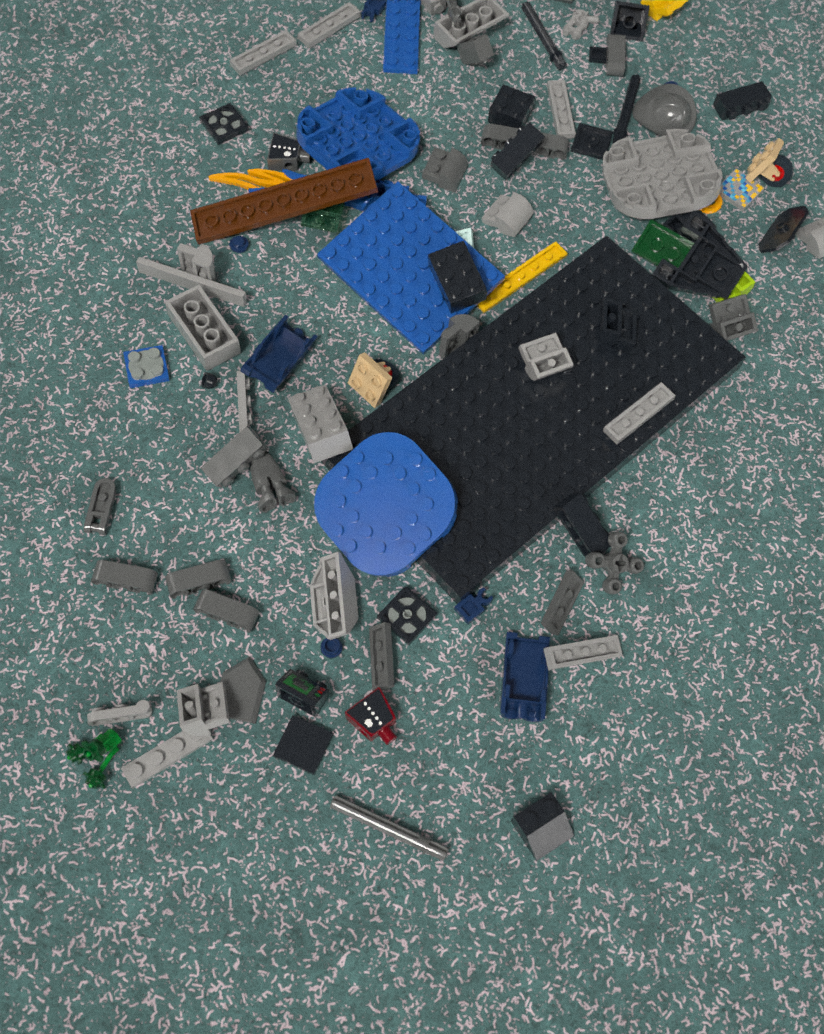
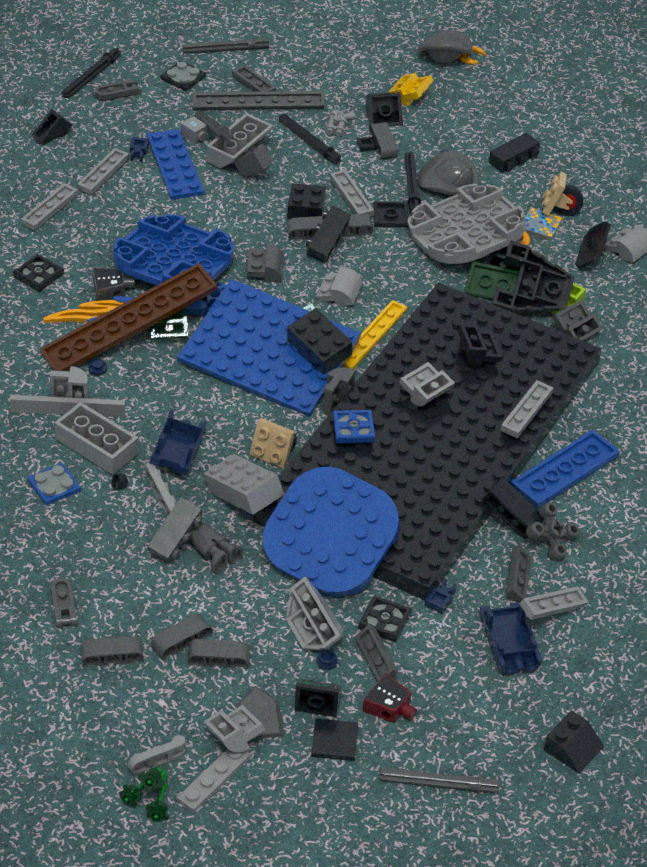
camera: 15 degrees left, 20 degrees down
none -> blue piece [333,410,375,443]
none -> blue plate [511,429,620,509]

